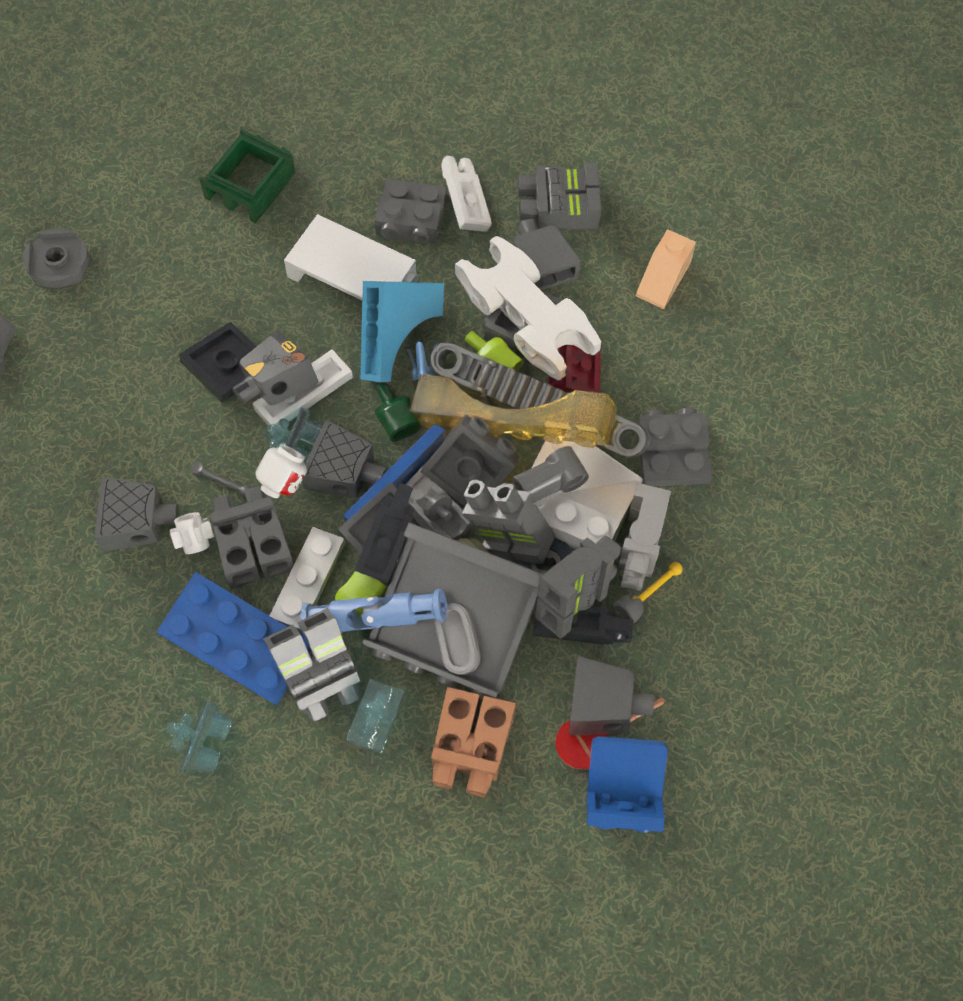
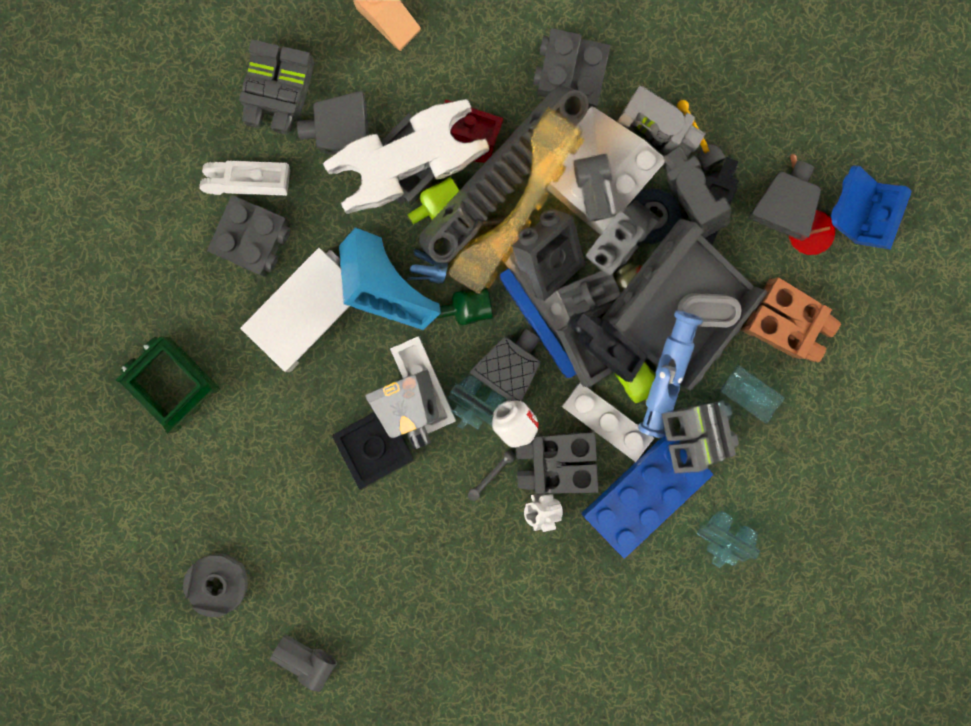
camera: 70 degrees left, 25 degrees up
dark grey torso [94,478,180,551] -> none

